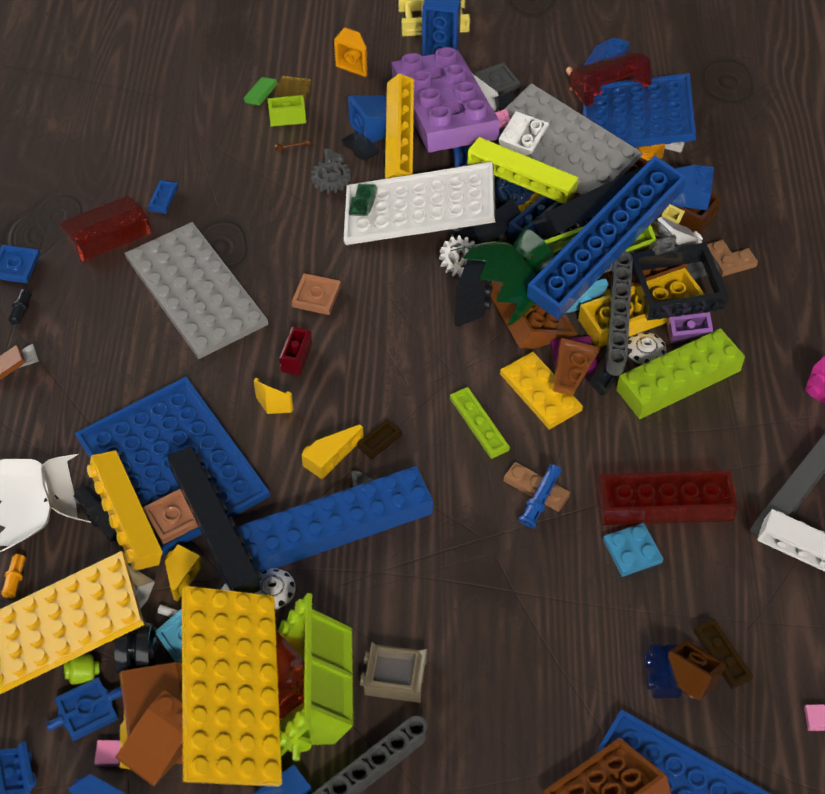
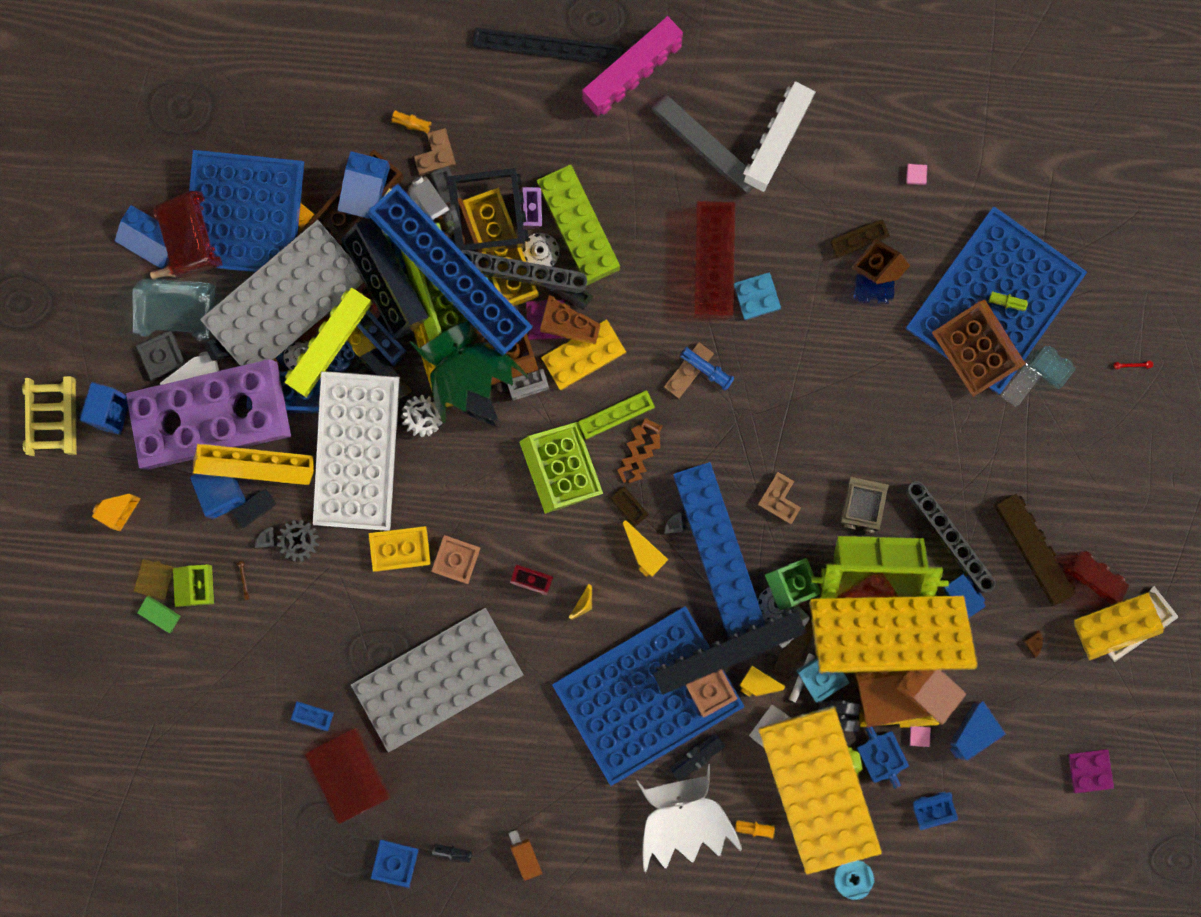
camera: 85 degrees left, 30 degrees up
yellow brick [87,450,162,571] -> none
clear green slope [349,184,378,216] -> none
bright pink tile [495,109,511,130] -> none
white slope [499,111,549,156] -> none
none -> clear light blue windscreen [133,279,215,340]
none -> yellow plate [369,526,431,572]
none -> light orange pin [391,111,431,133]
none -> light grey hinge [508,369,549,401]
none -> lime slope [520,422,603,514]
none -> dark orange piece [617,417,663,483]
none -> medium nougat plate [758,472,801,525]
none -> bright green brick [765,558,821,611]

